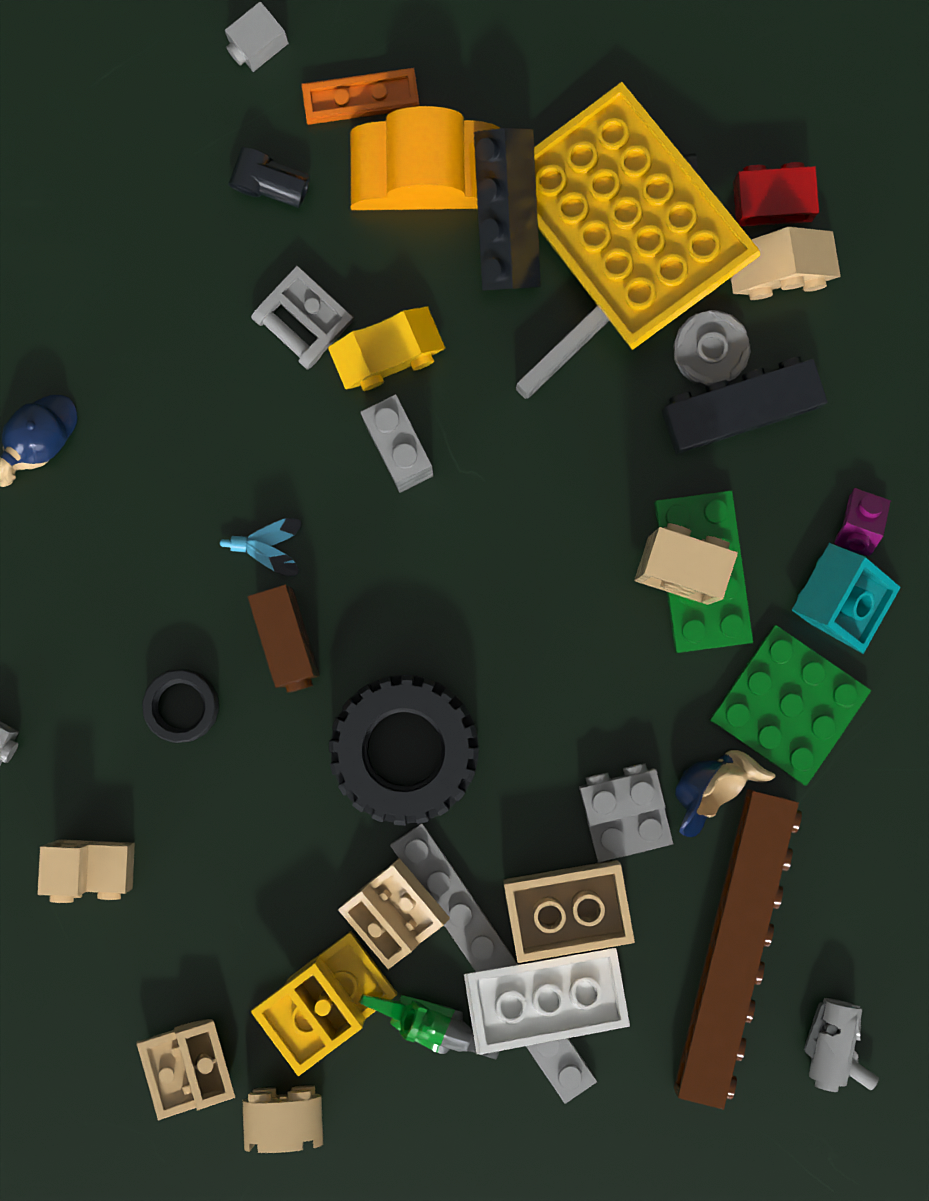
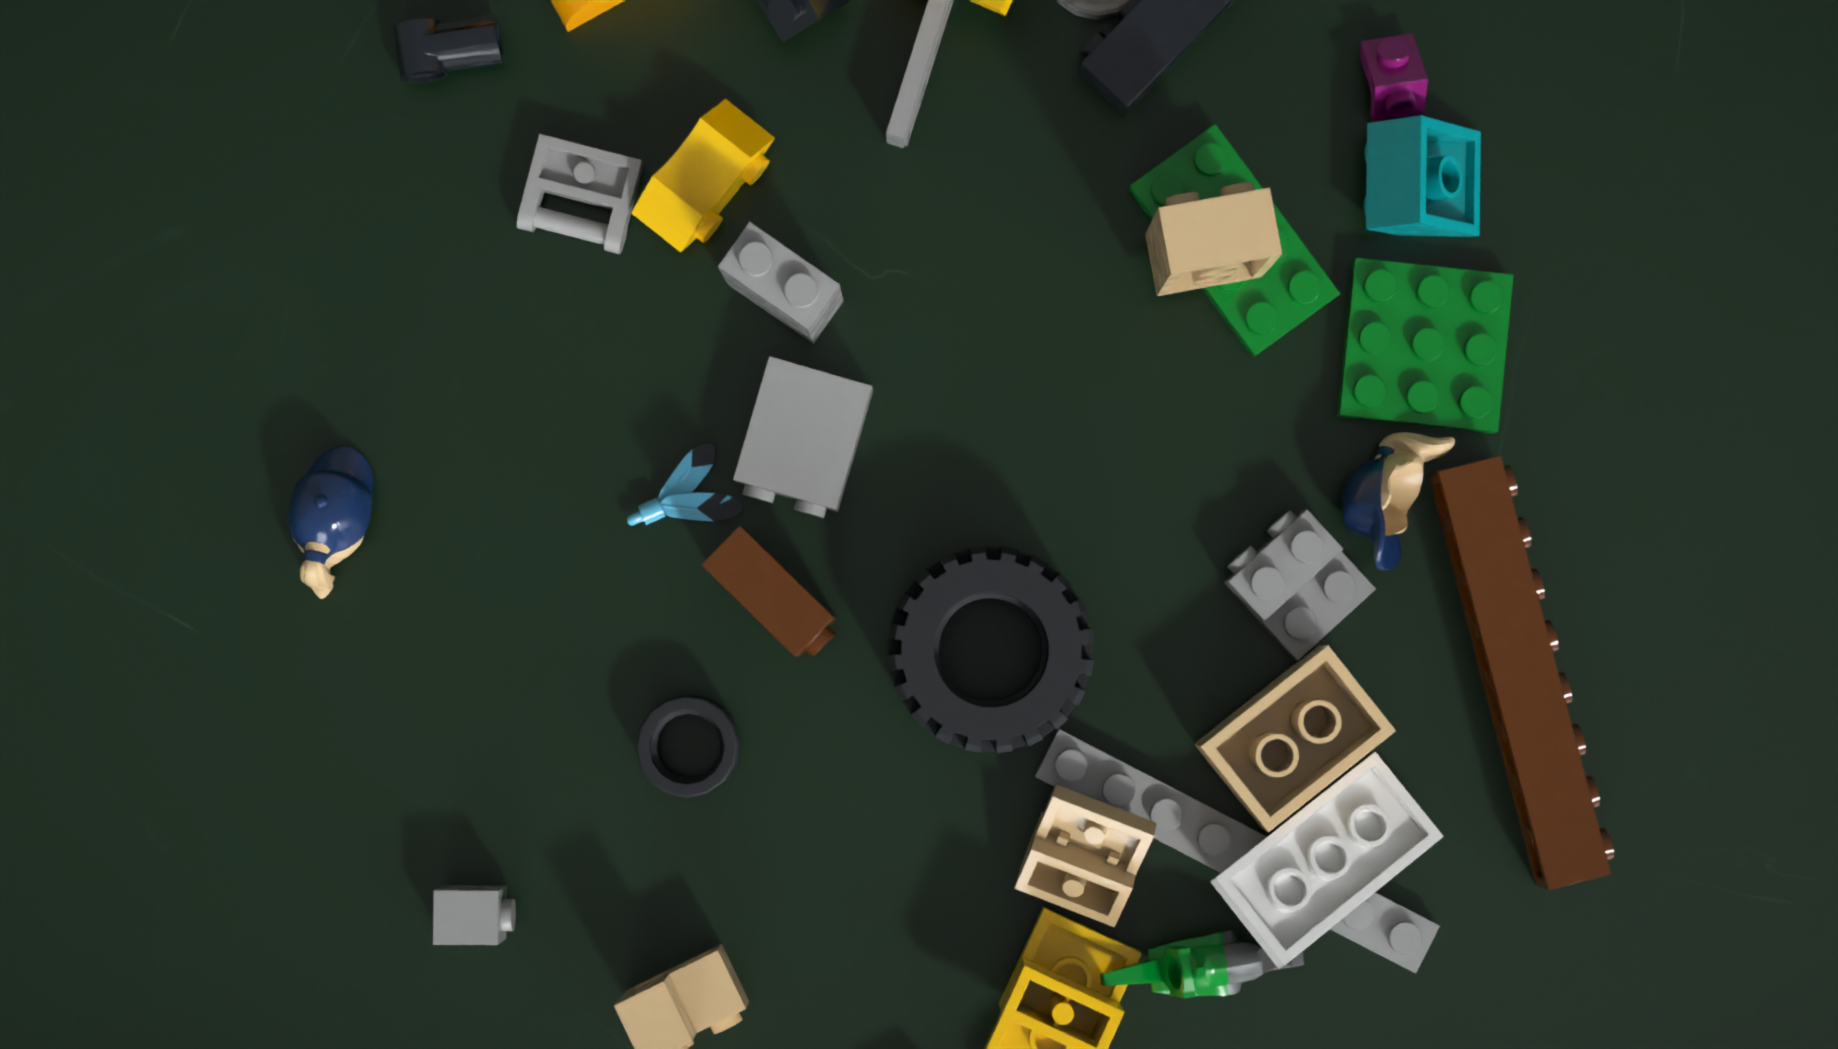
camera: 35 degrees left, 0 degrees up
light grey piece [804,998,879,1092] -> none
none -> light grey brick [733,356,873,518]

